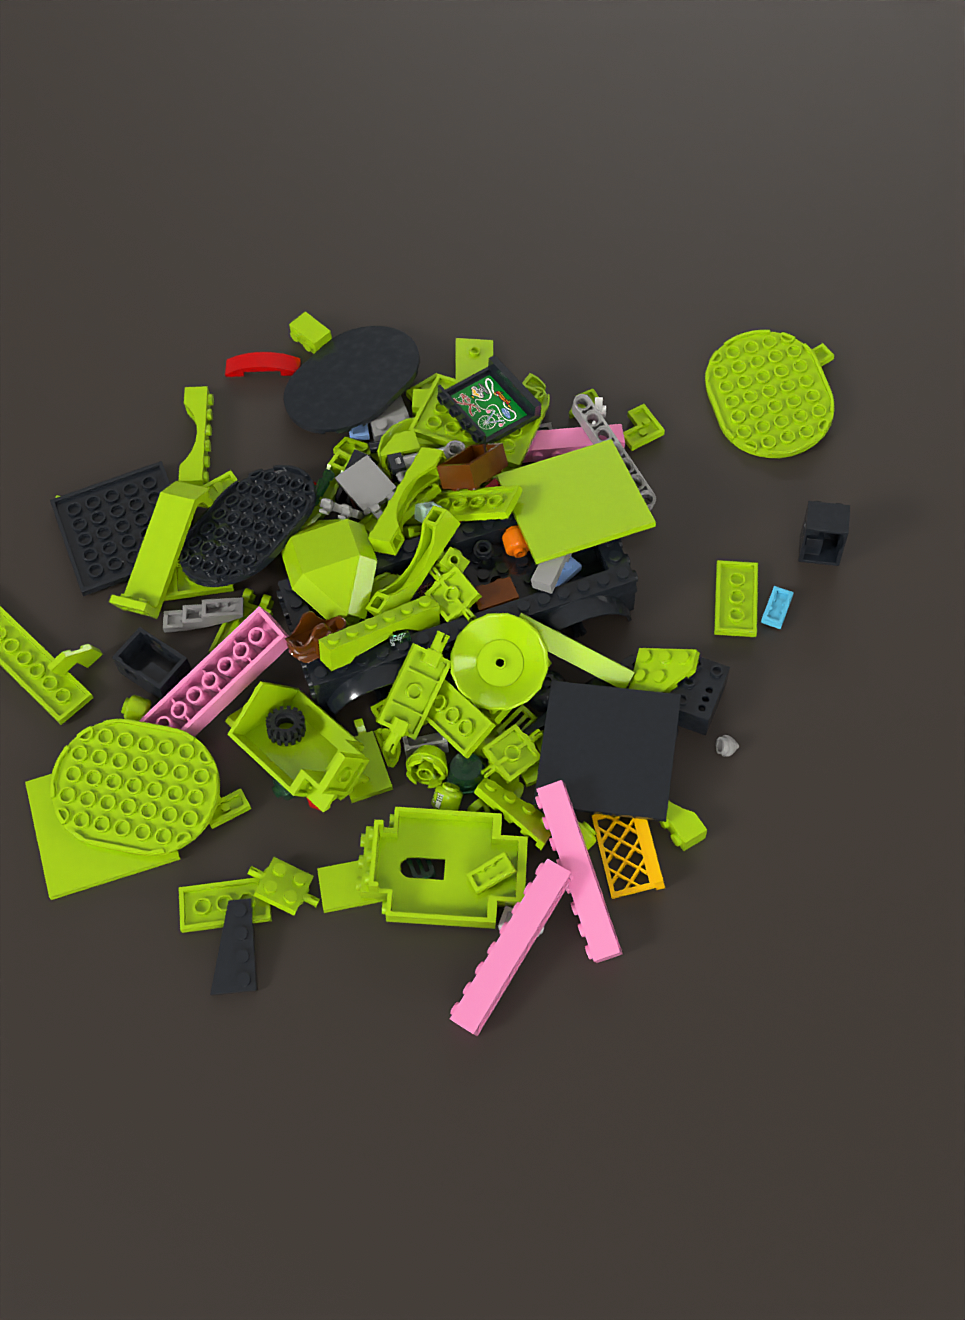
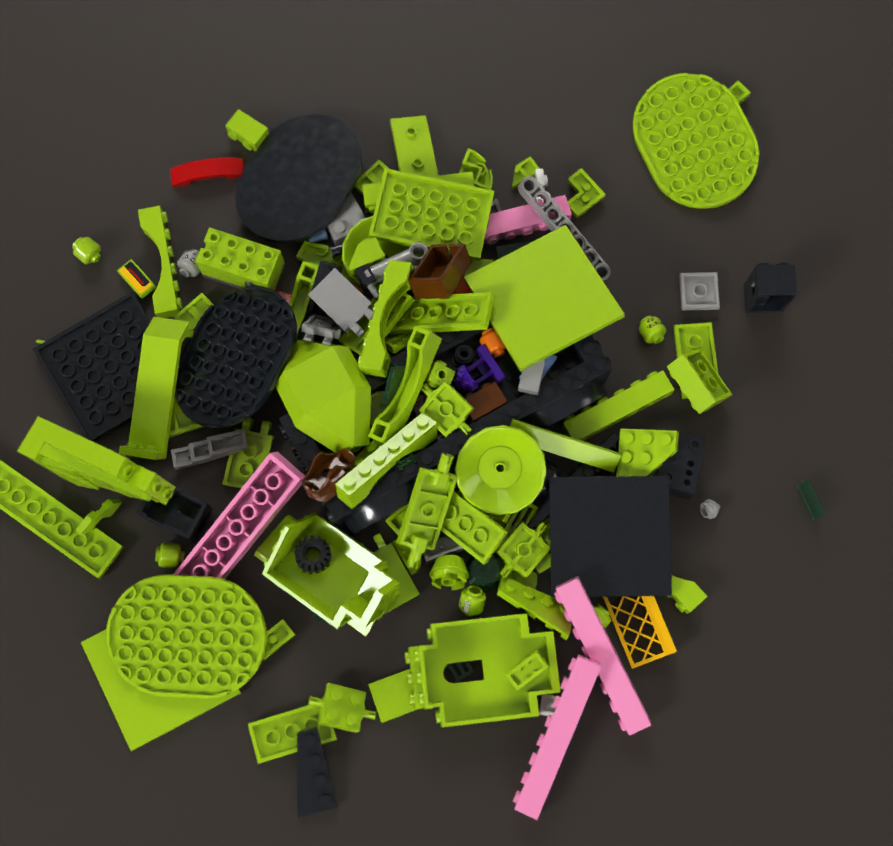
camera: 15 degrees left, 15 degrees up
clear green axle [315,469,335,506] -> none
light aqua slope [415,502,442,523] -> none
panel [437,355,542,446] -> none
lime tile [467,798,490,813] -> none
medium azure plate [761,586,794,629] -> none
none -> lime panel [17,416,176,505]
none -> lime head [72,237,101,264]
none -> slope [117,259,156,299]
none -> light grey head [177,249,200,277]
none -> lime piece [195,227,286,292]
none -> clear green slope [382,363,406,405]
none -> dark purple tile [453,344,505,394]
none -> lime brick [562,370,675,441]
none -> lime head [638,316,666,344]
none -> lime slope [667,348,732,414]
none -> light grey plate [679,272,720,311]
none -> clear green tile [796,479,826,520]

